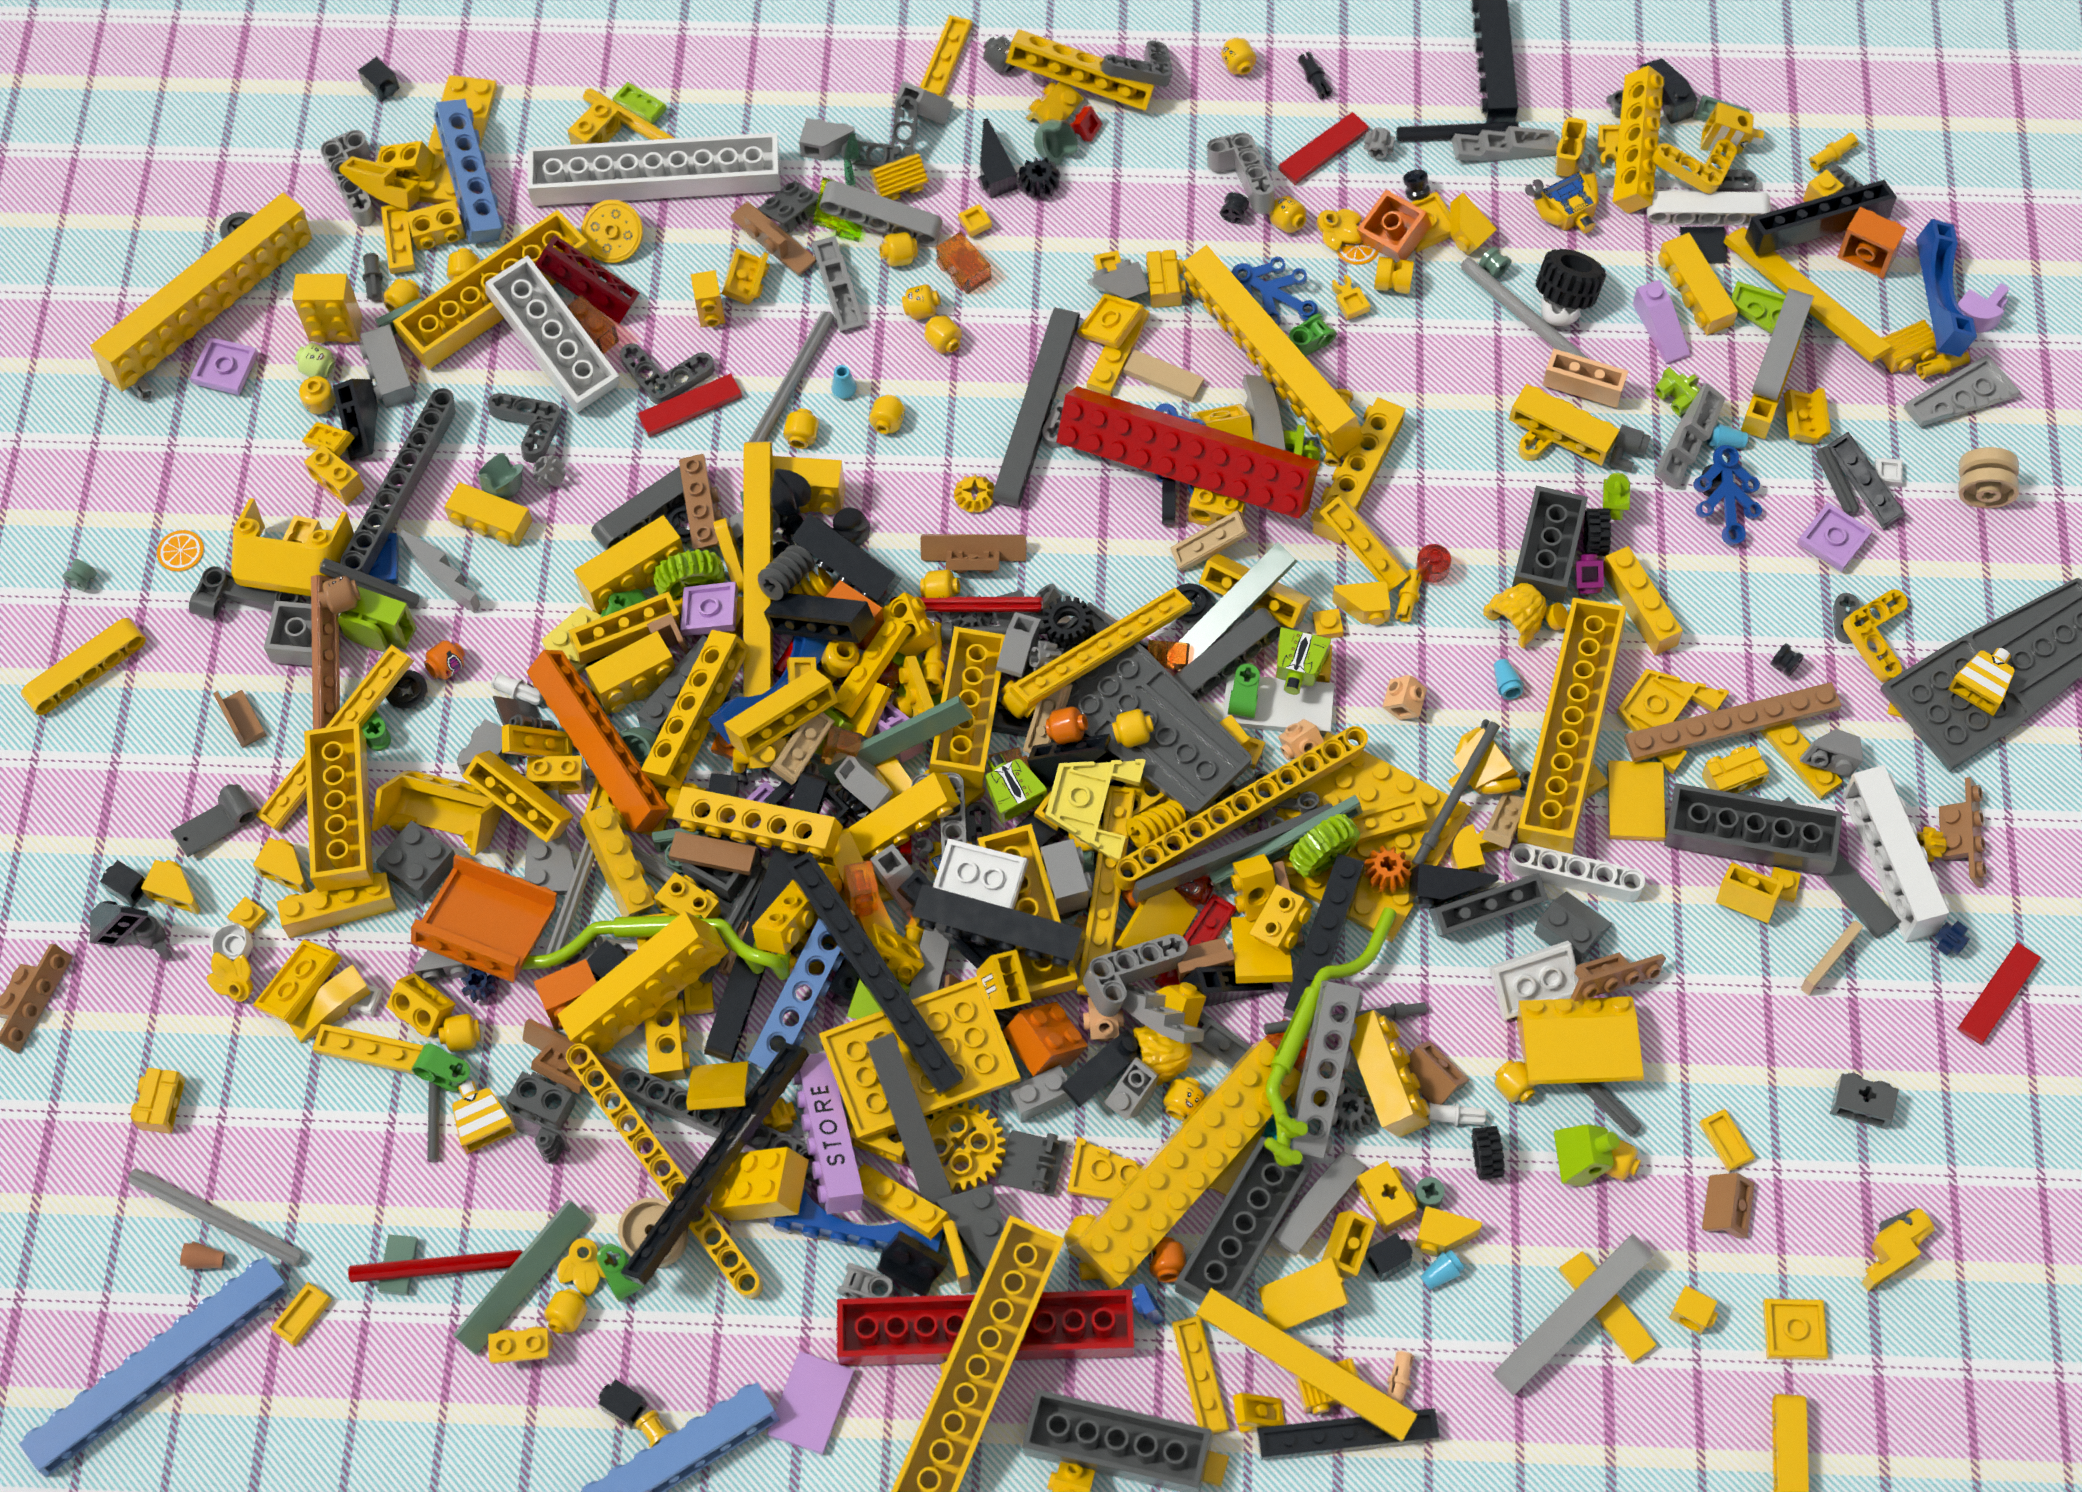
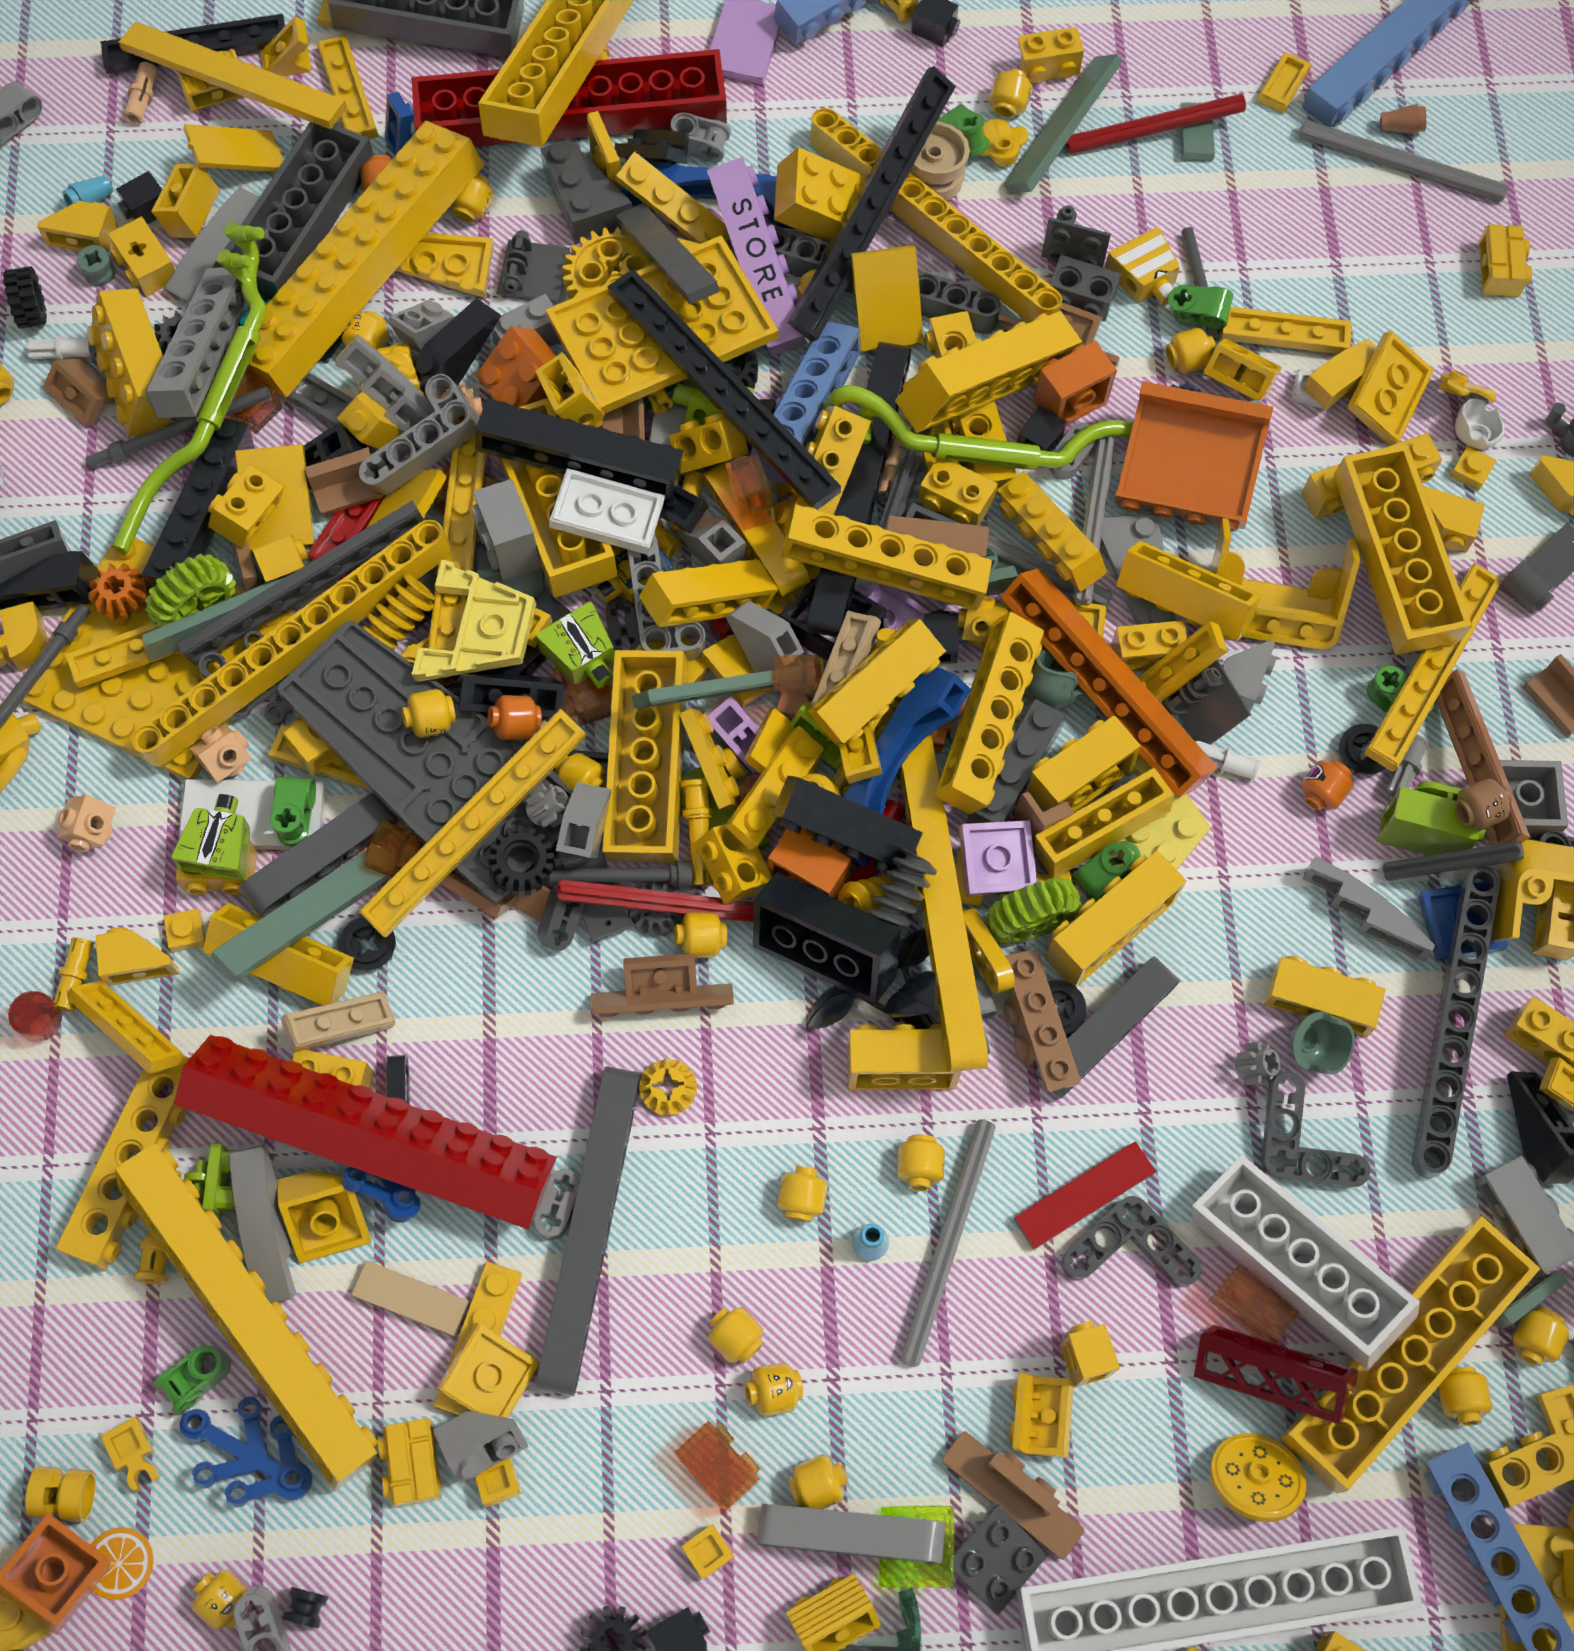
camera: 170 degrees right, 5 degrees up
dark grey brick [376,820,455,904] -> none
light grey slope [811,236,864,332] -> none
yellow plate [1317,209,1362,251] -> none

